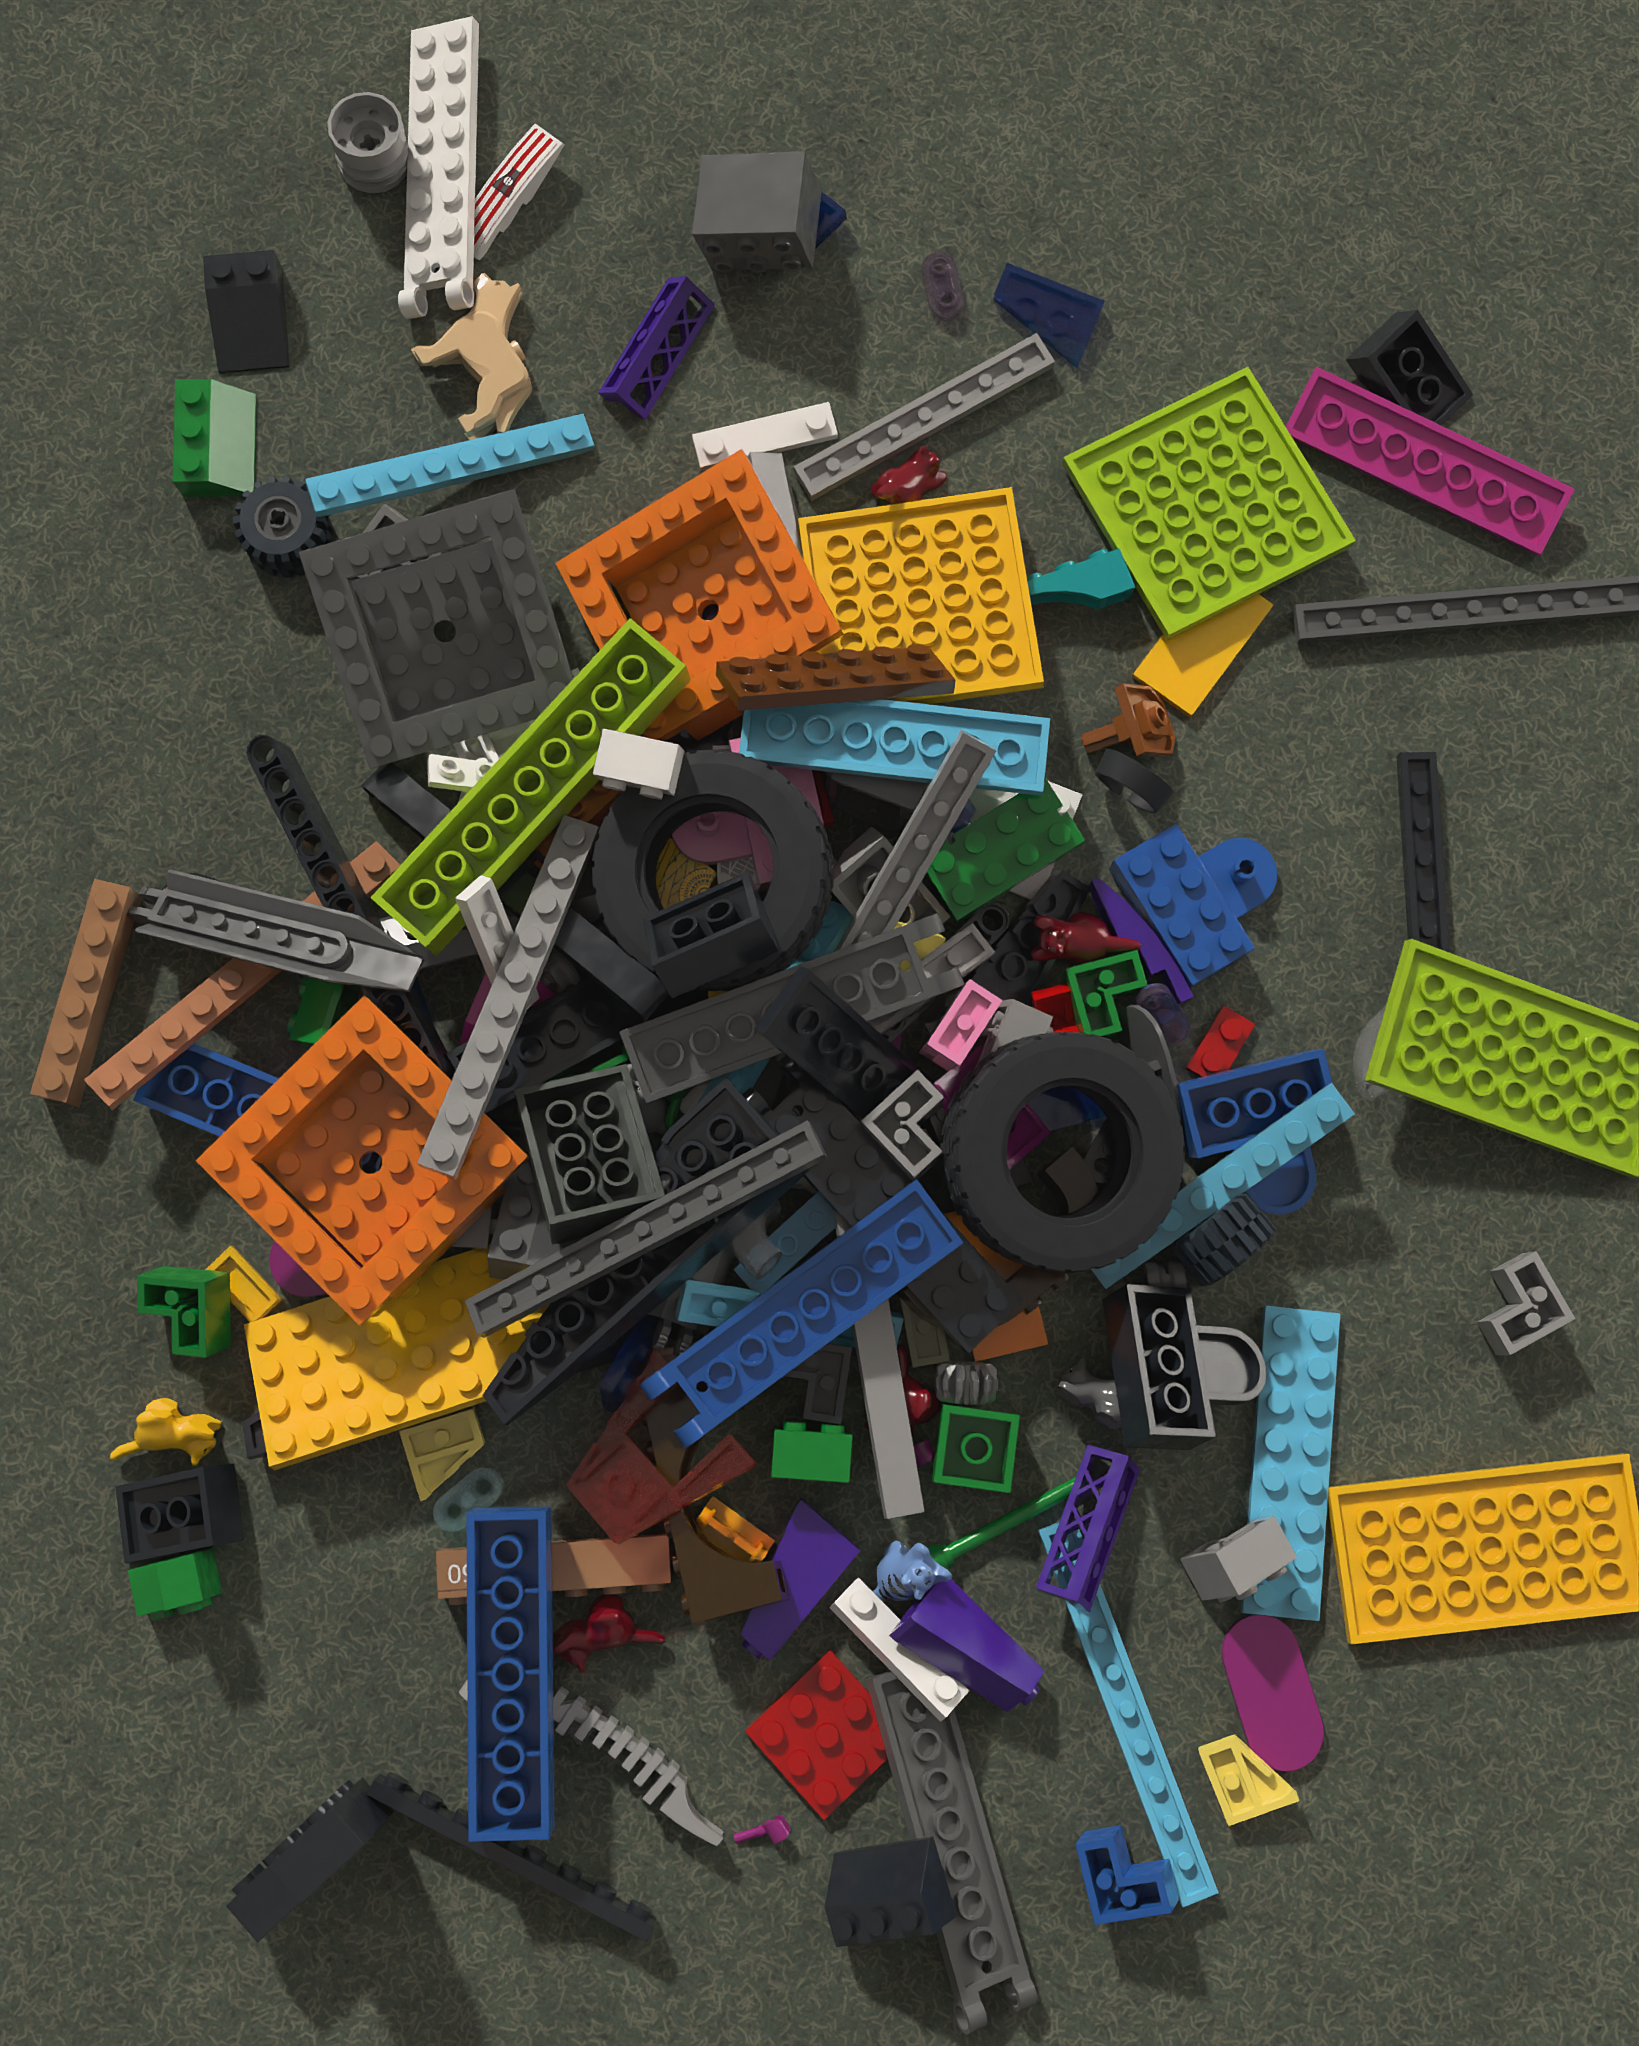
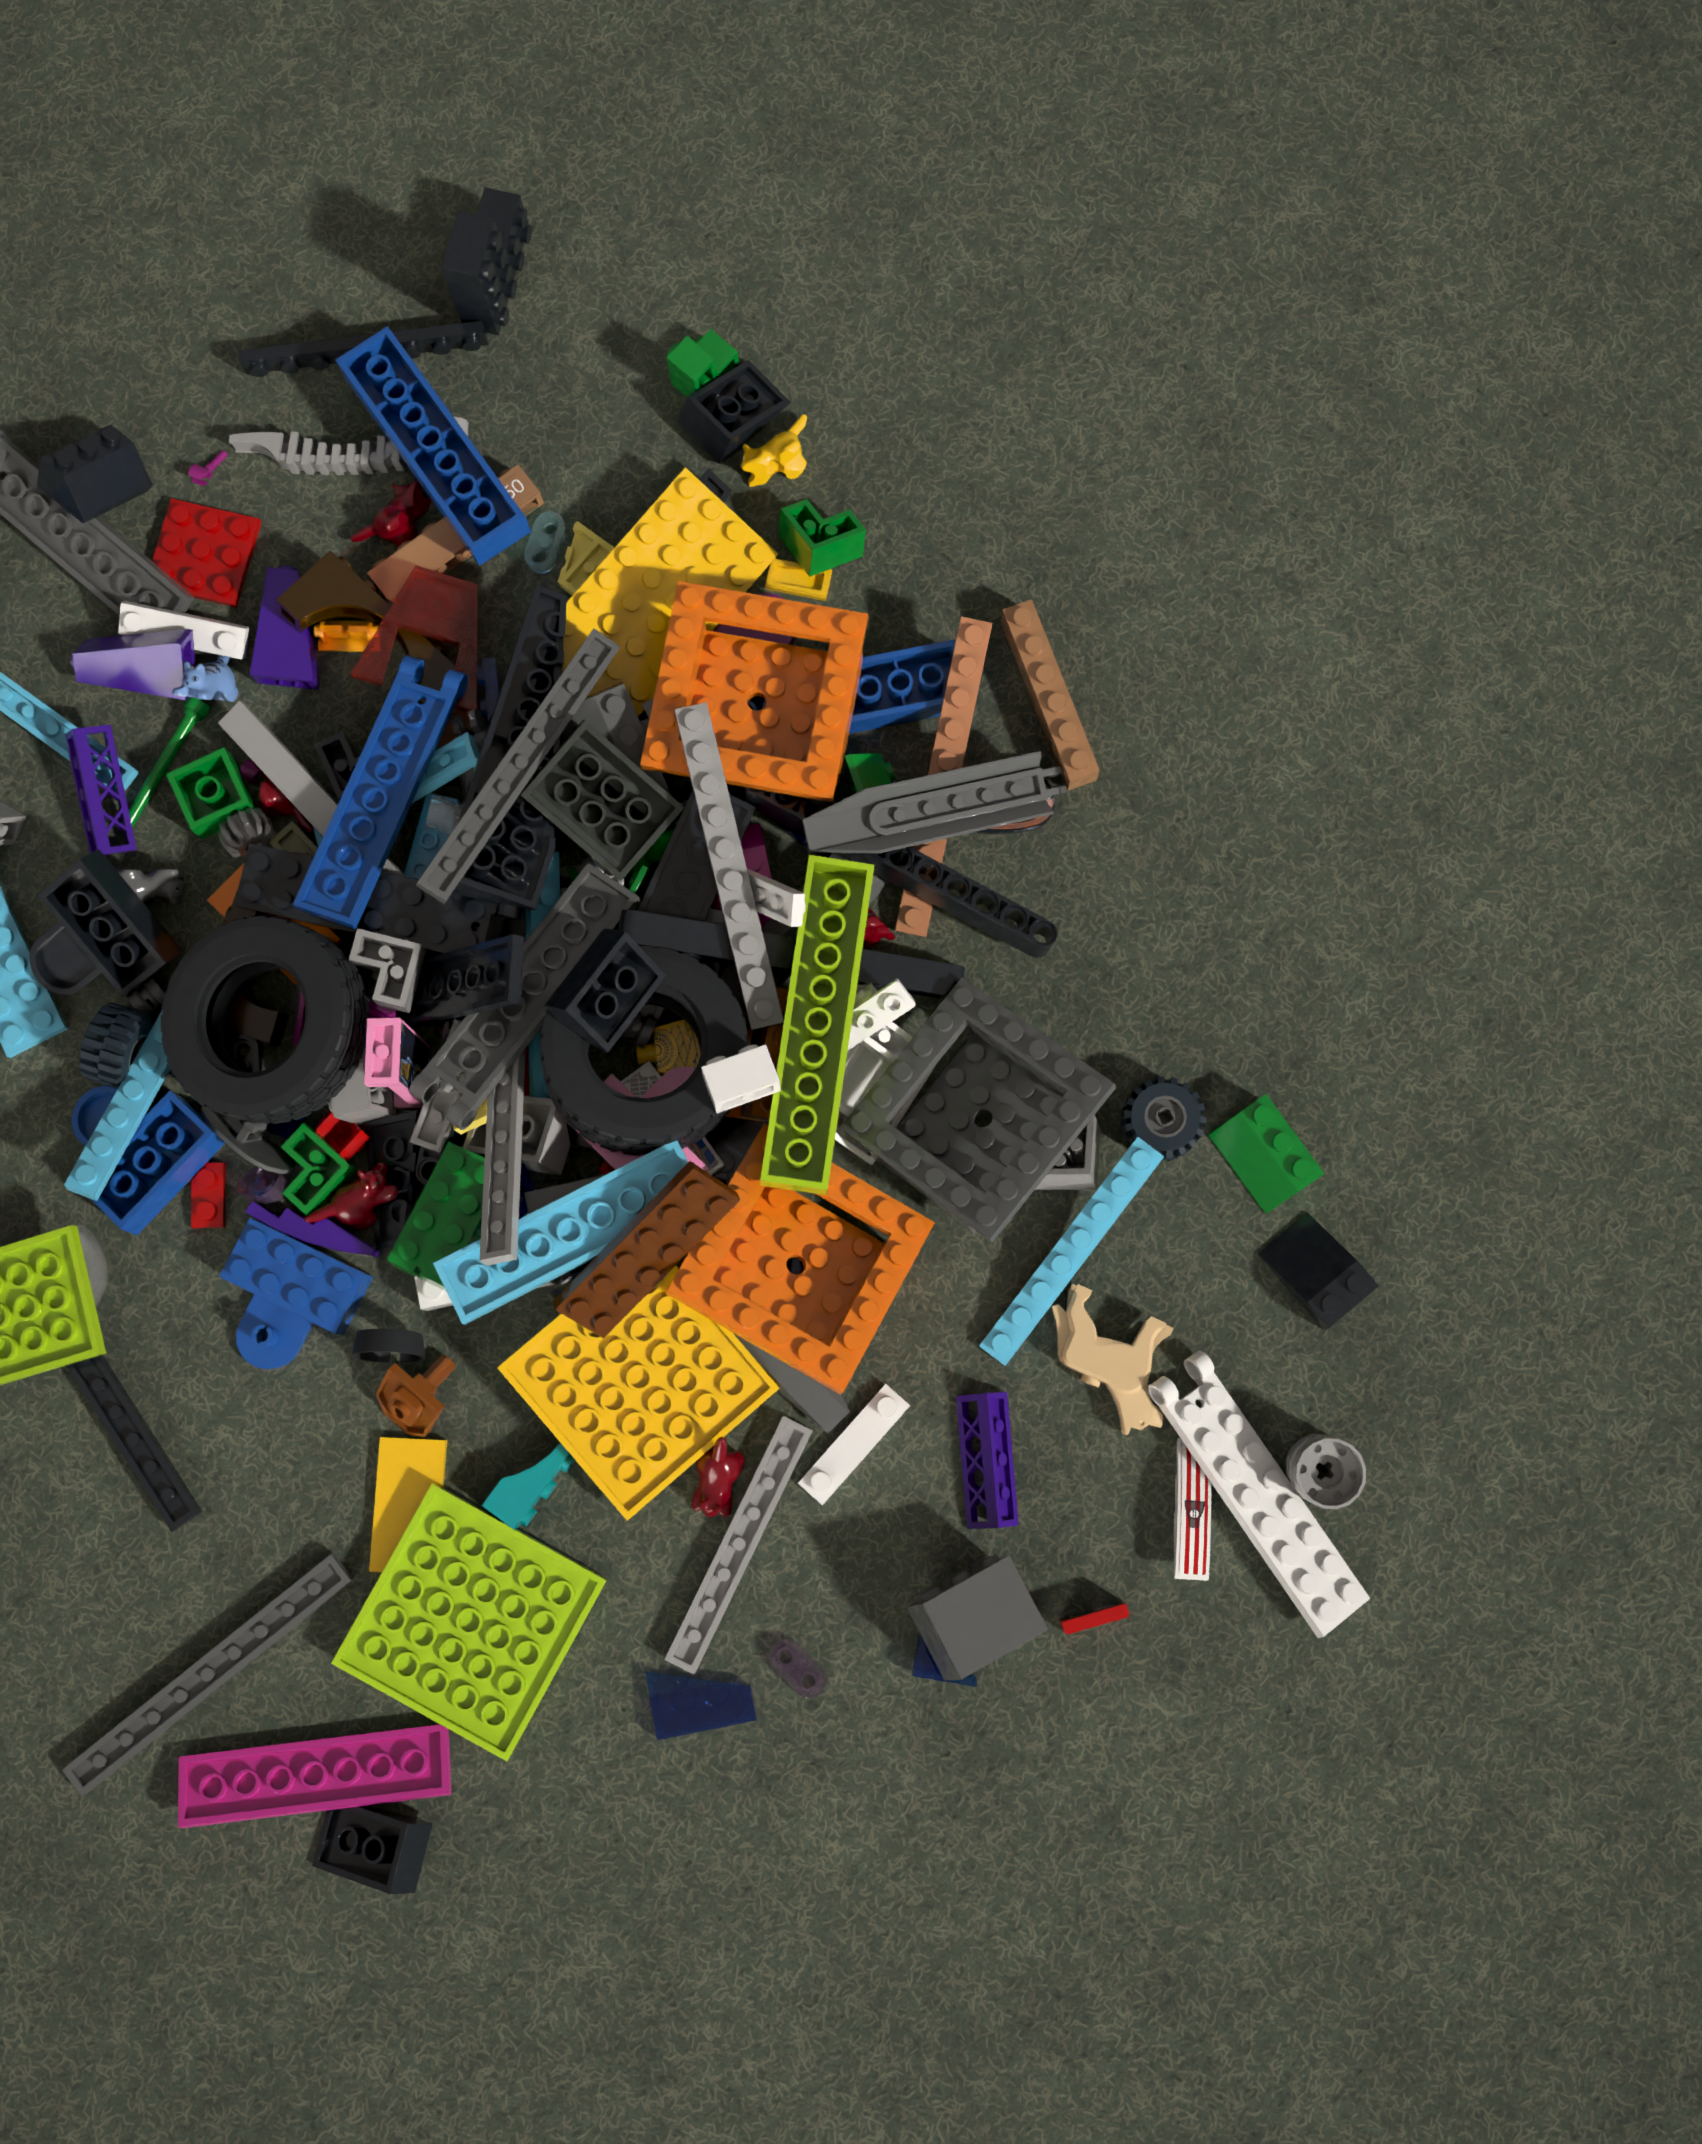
camera: 155 degrees right, 0 degrees up
green brick [771,1421,852,1483] -> none
none -> red tile [1059,1601,1130,1635]

